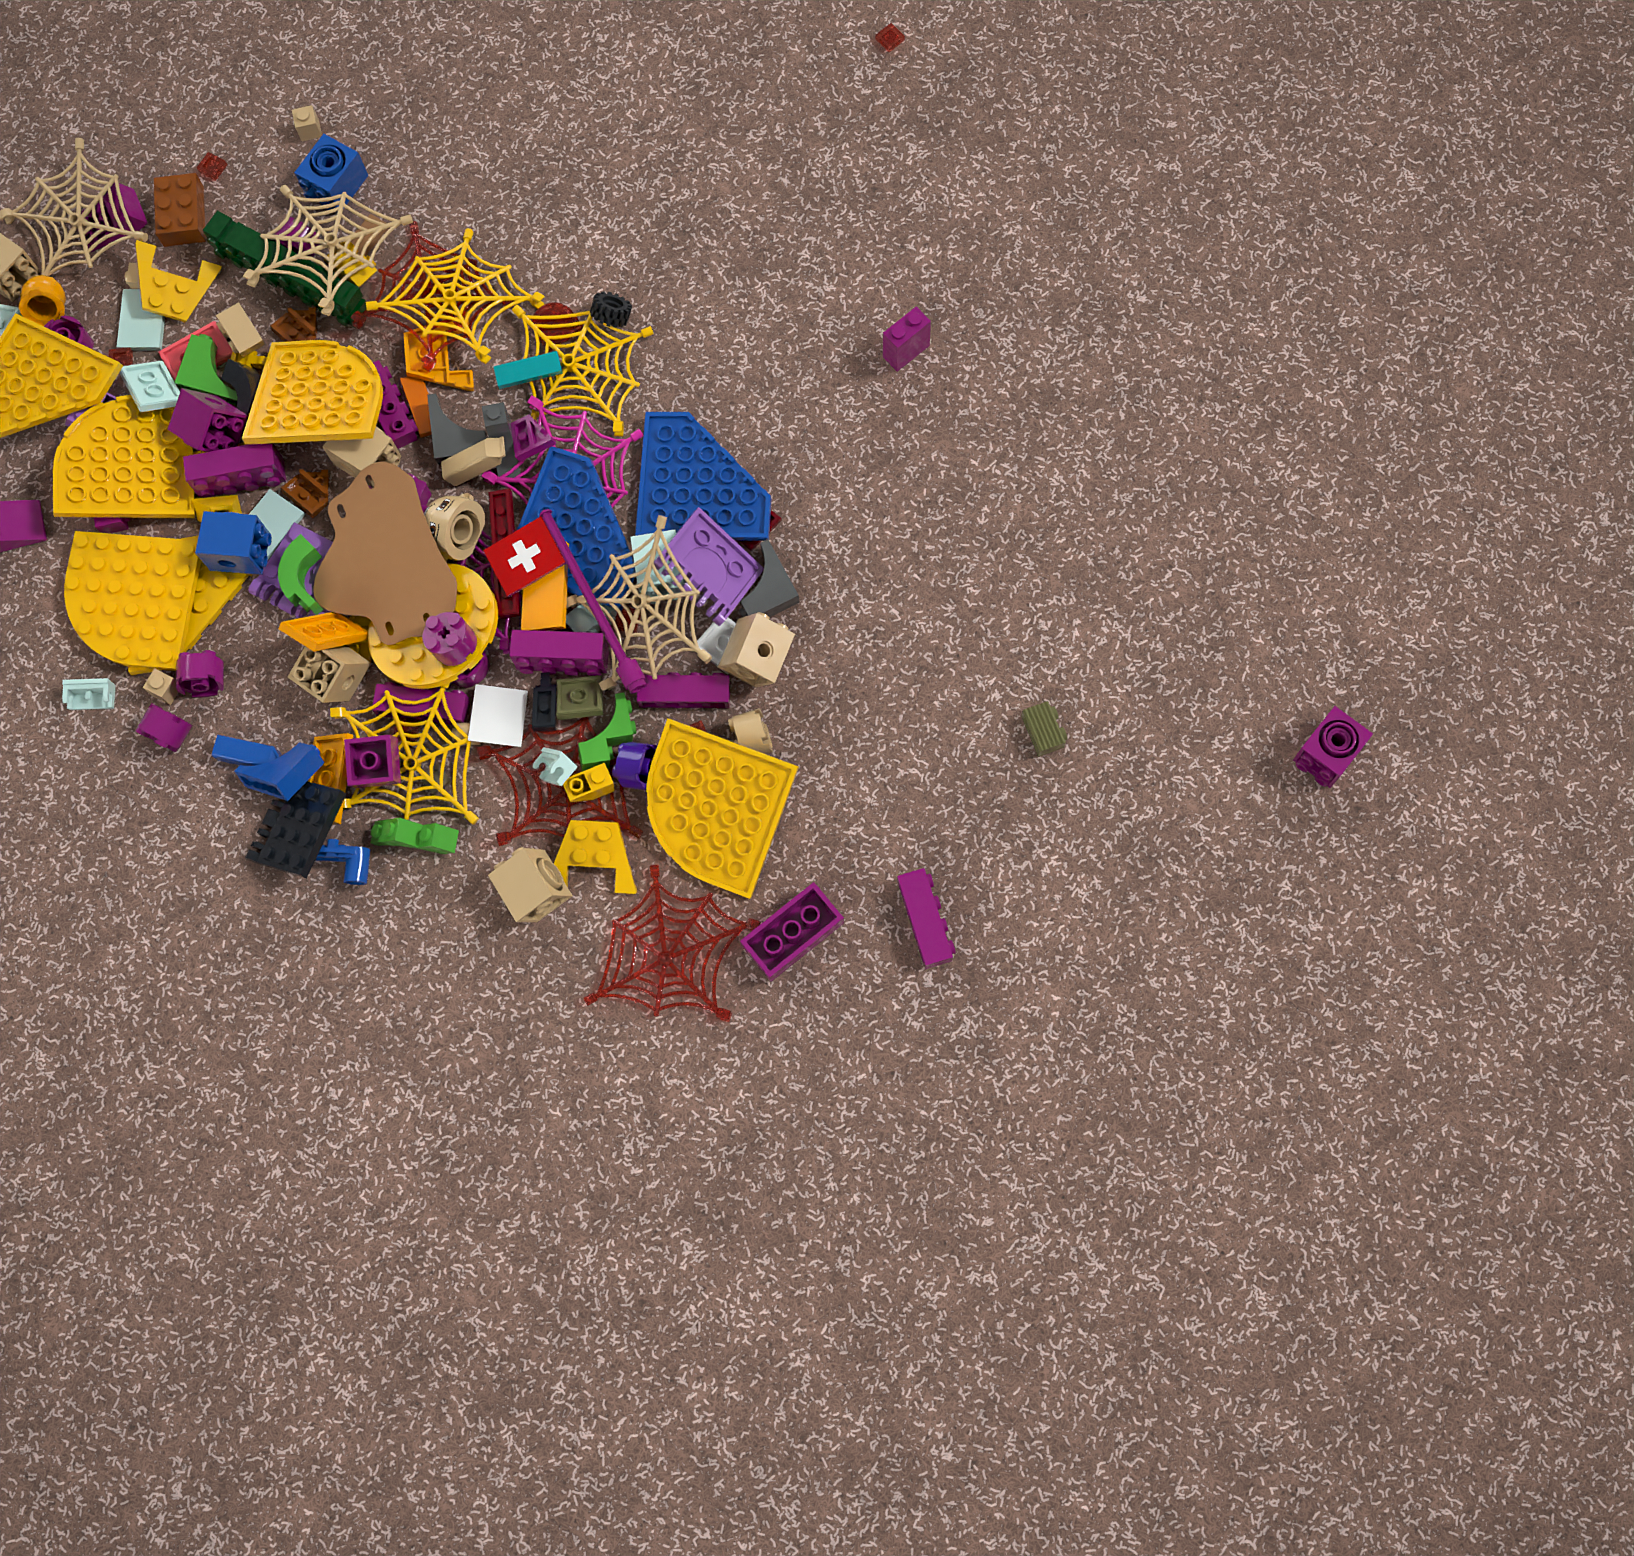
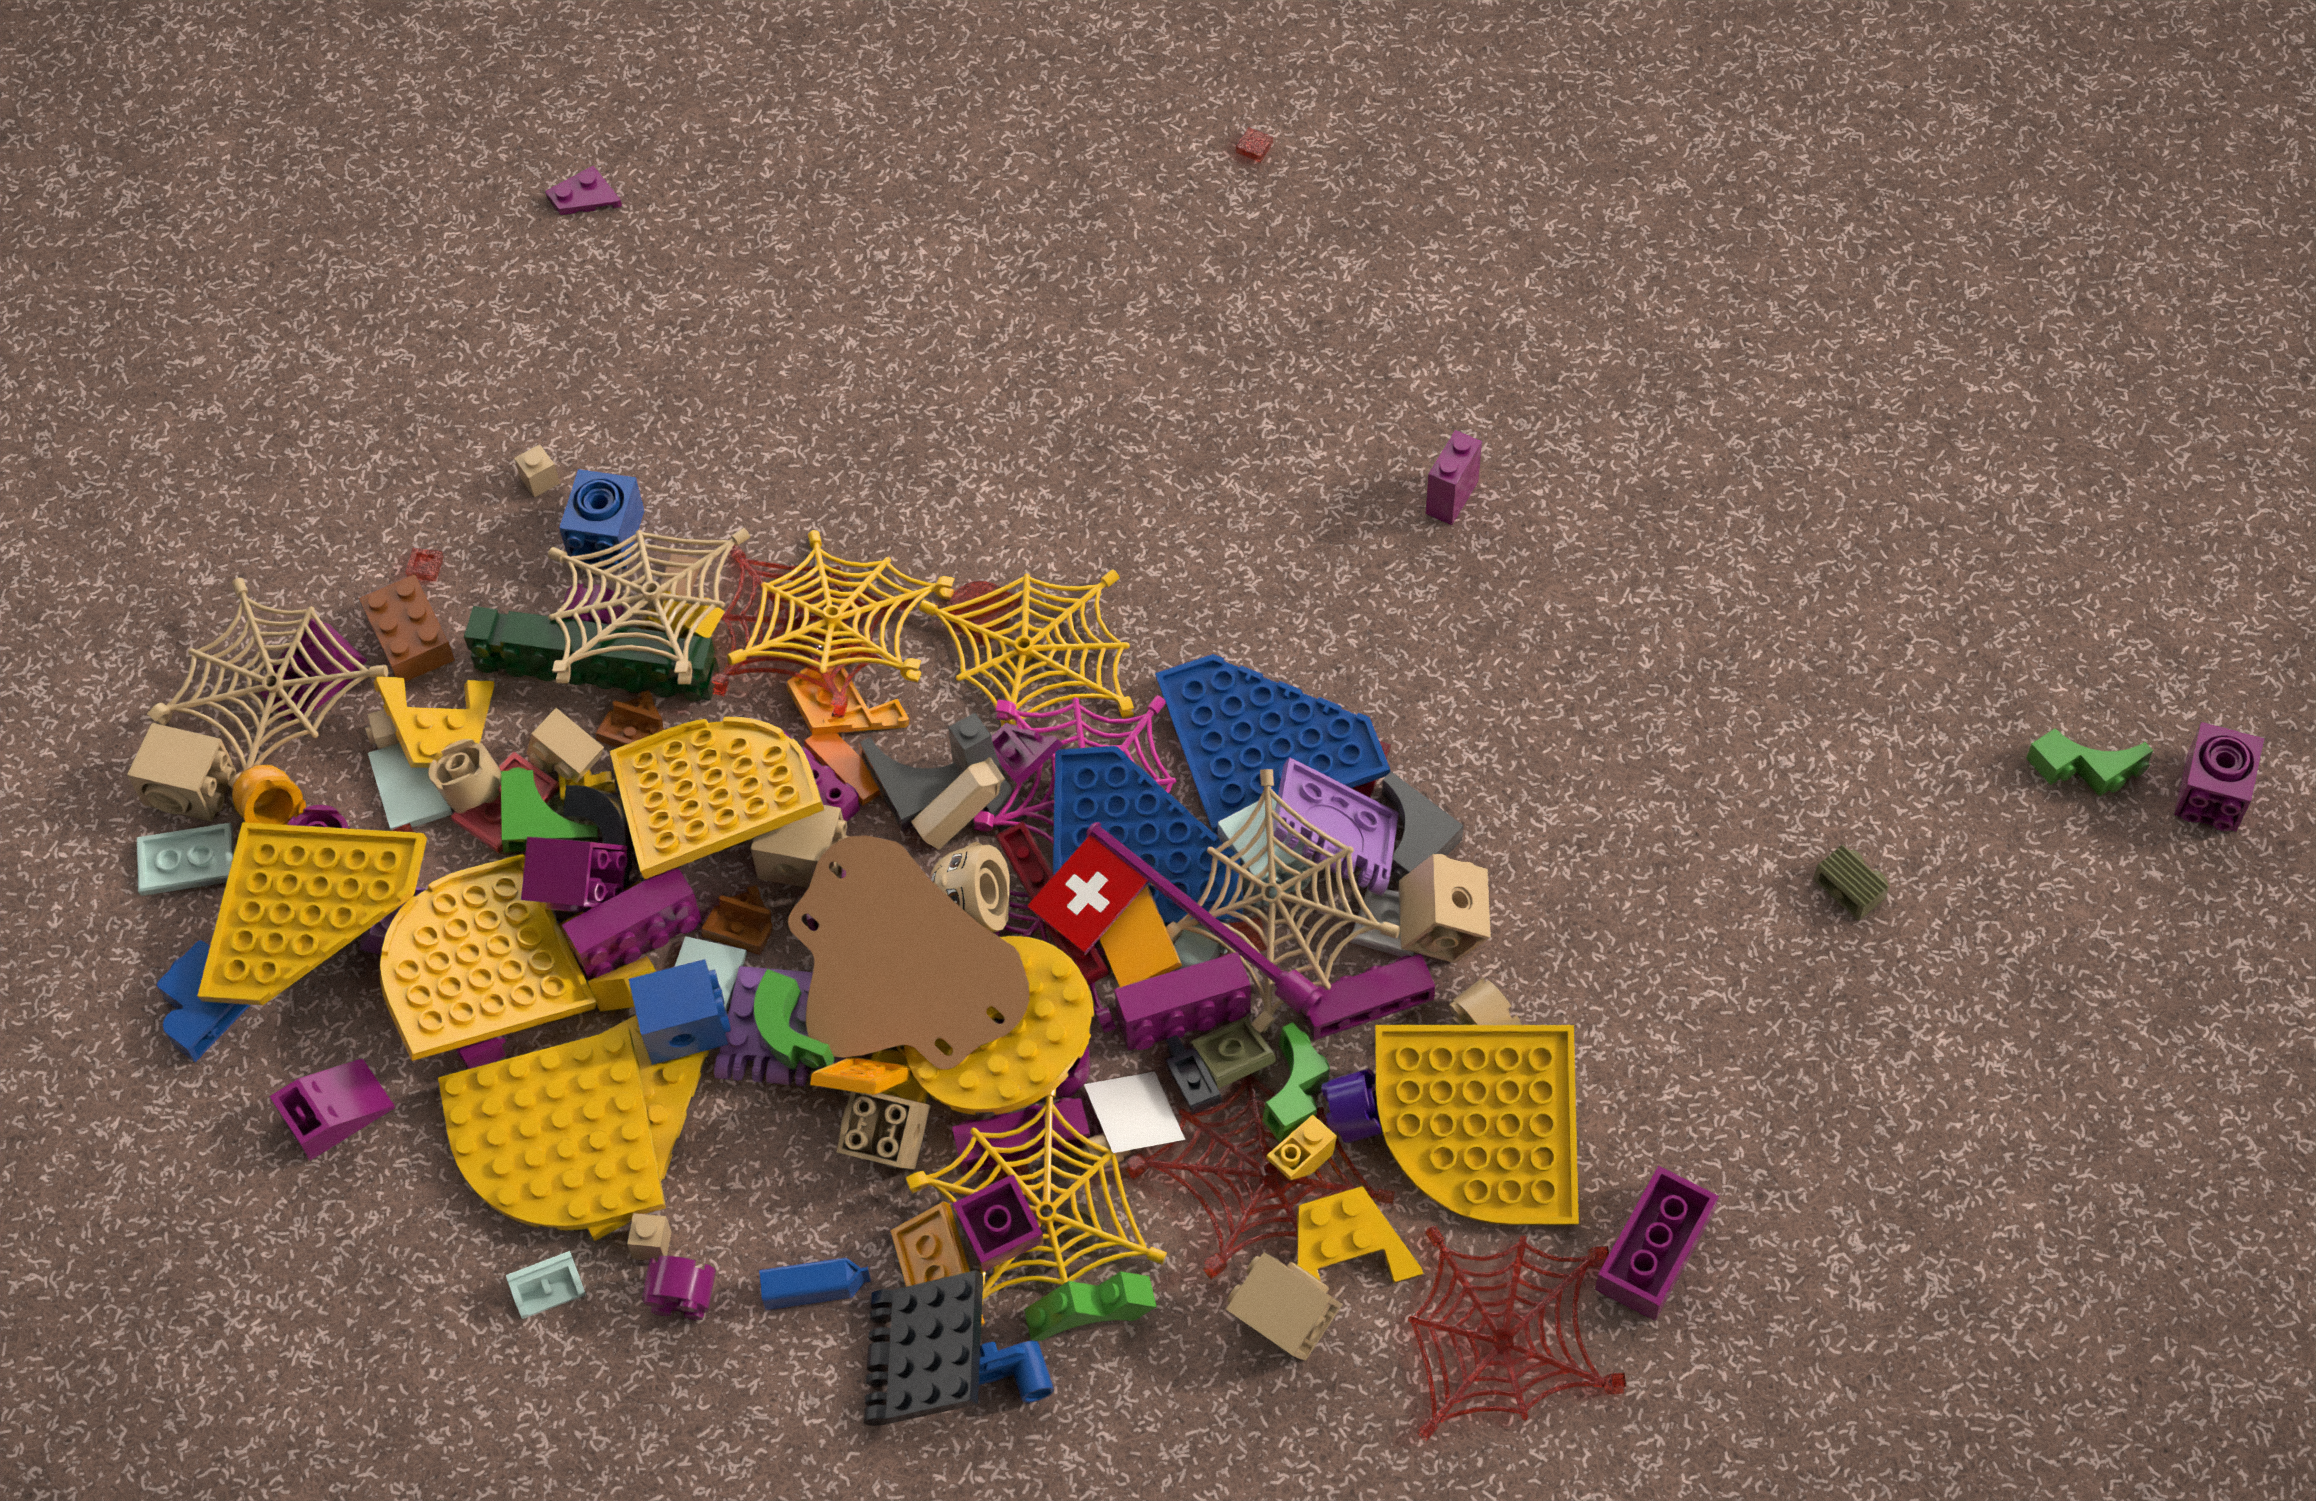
camera: 25 degrees left, 15 degrees down
light aqua tile [119,361,180,412] -> none
magenta brick [176,650,224,698] -> none
blue arch [234,742,325,801] -> none
magenta brick [422,612,477,666] -> none
teal tile [493,351,563,389] -> none
light aqua hinge [533,747,577,786] -> none
black tyre [590,291,632,328] -> none
magenta brick [897,868,956,970] -> none
none -> tan brick [428,739,501,813]
none -> bright green arch [2026,728,2153,796]

